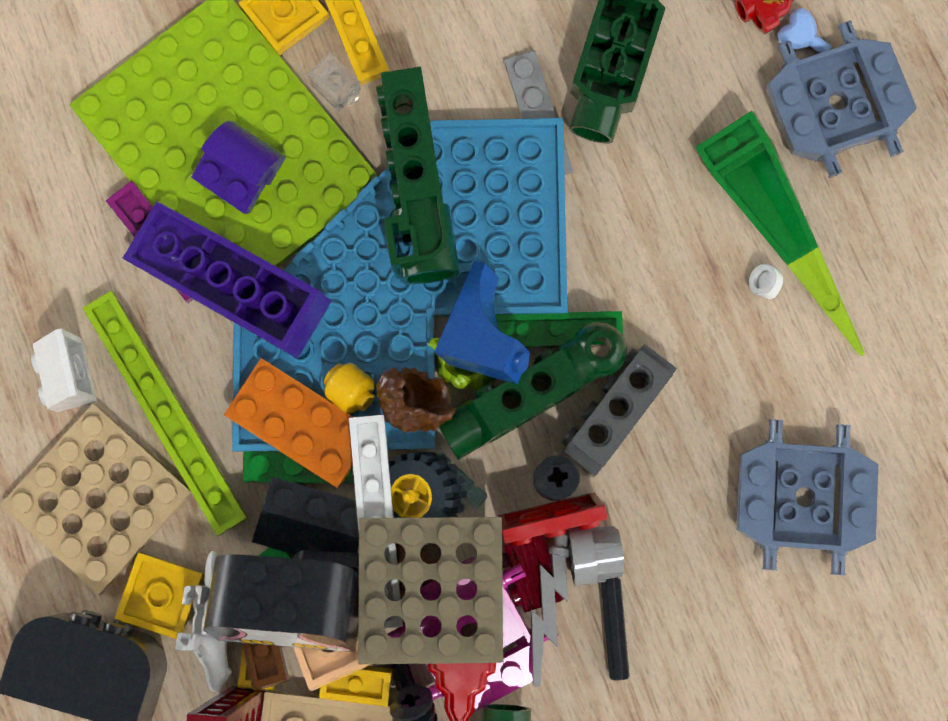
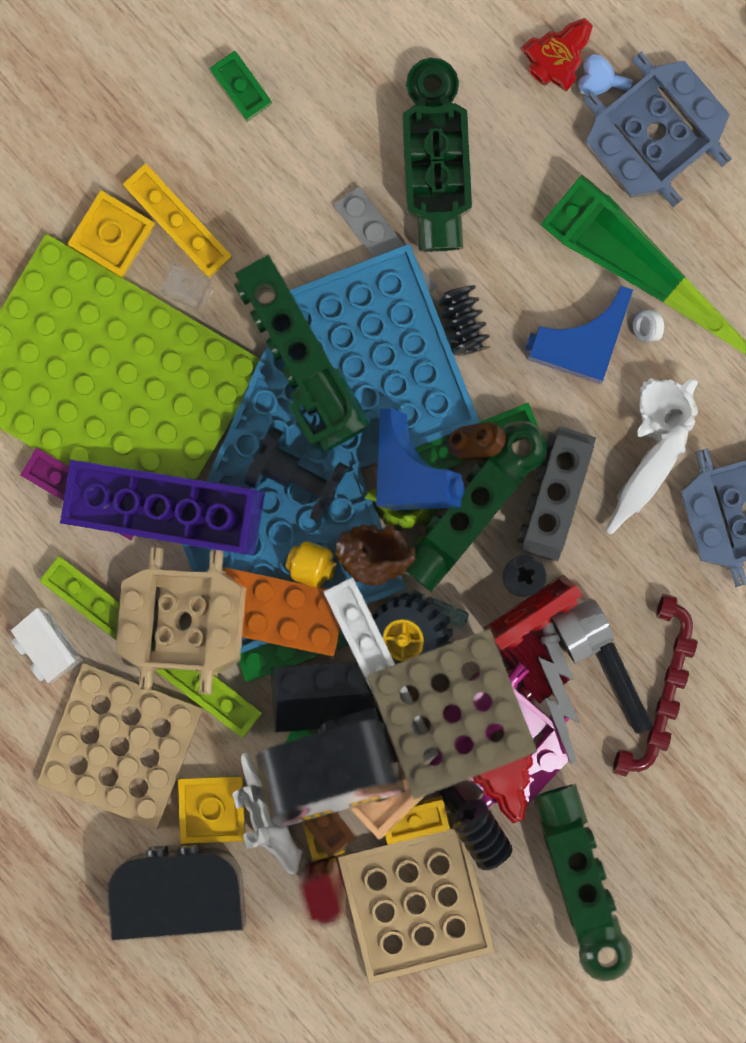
camera: 15 degrees left, 5 degrees up
dark purple brick [191,121,286,214] -> none
none -> tan piece [116,547,246,695]
none -> black piece [244,426,349,522]
none -> black piece [438,285,491,356]
none -> reddish brown plate [447,422,506,461]
none -> blue arch [525,286,633,384]
none -> white animal [606,425,688,534]
none -> dark red bar [612,593,698,777]
none -> white hair [637,378,698,442]

